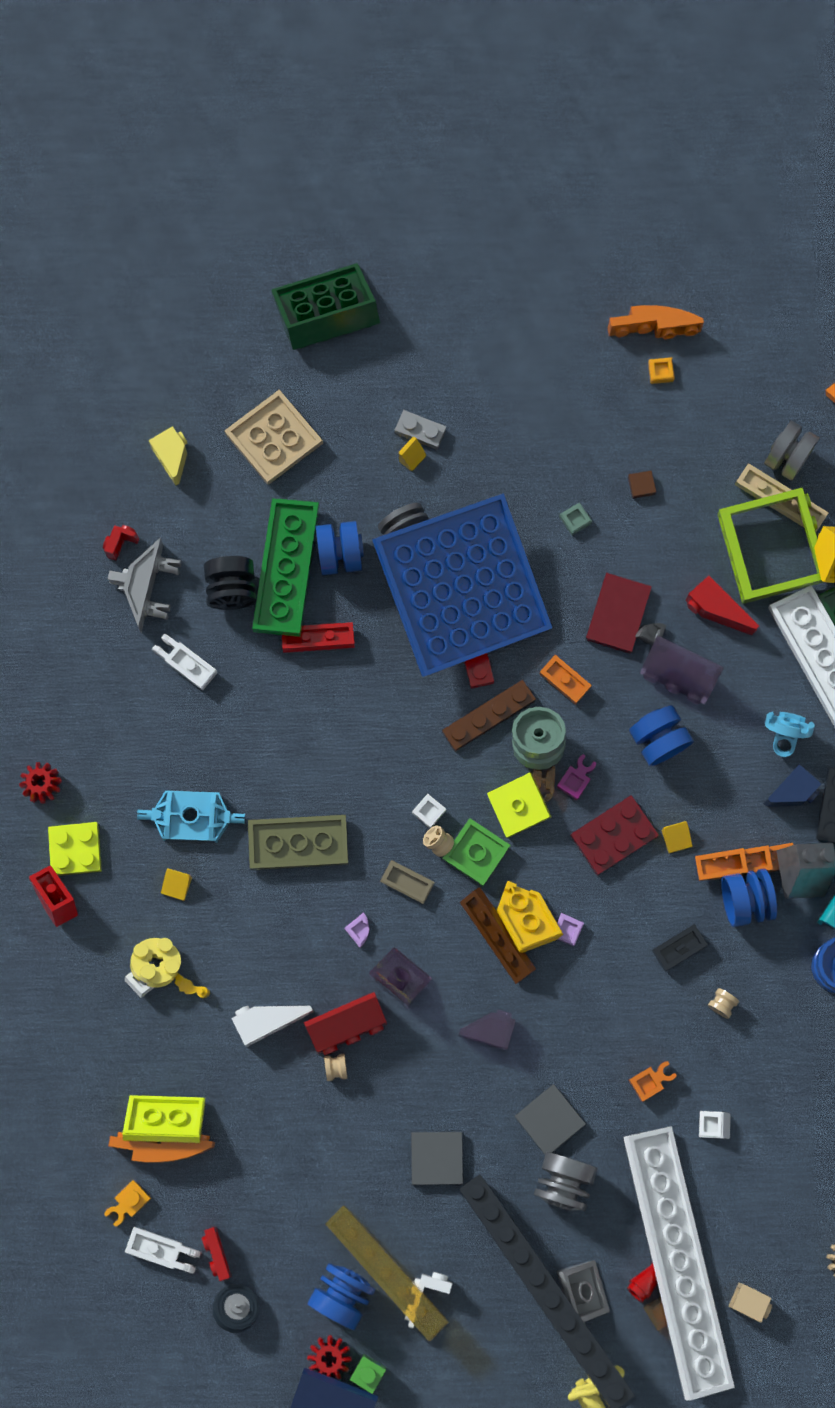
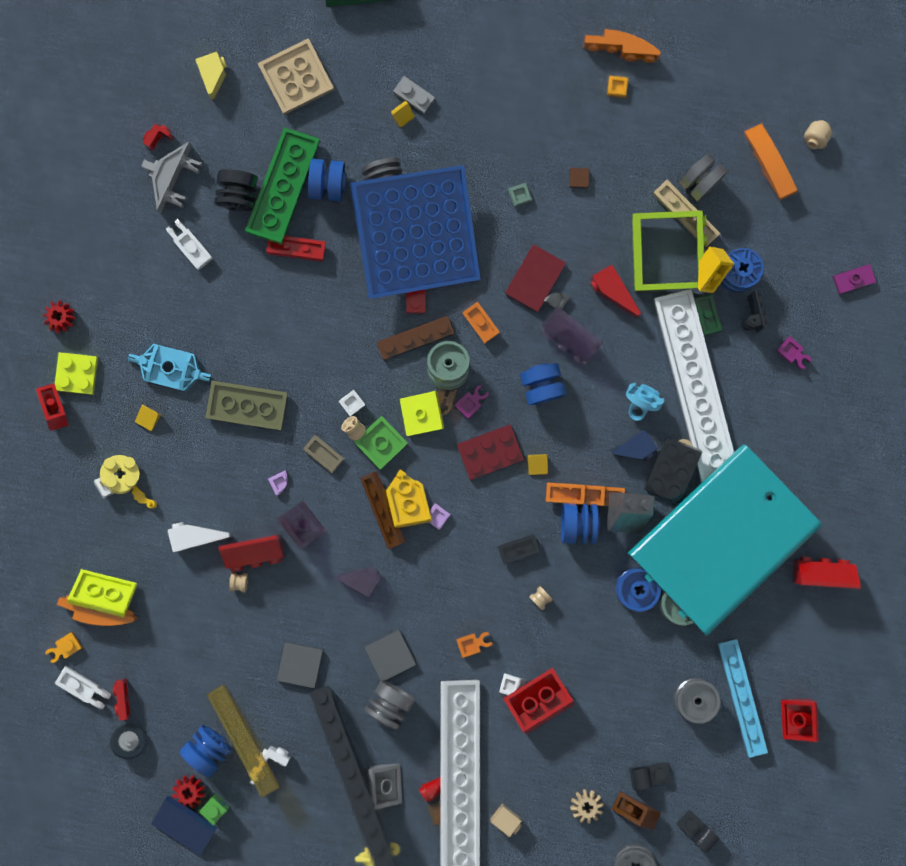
camera: 10 degrees right, 10 degrees up
none -> red slope [503,668,575,735]

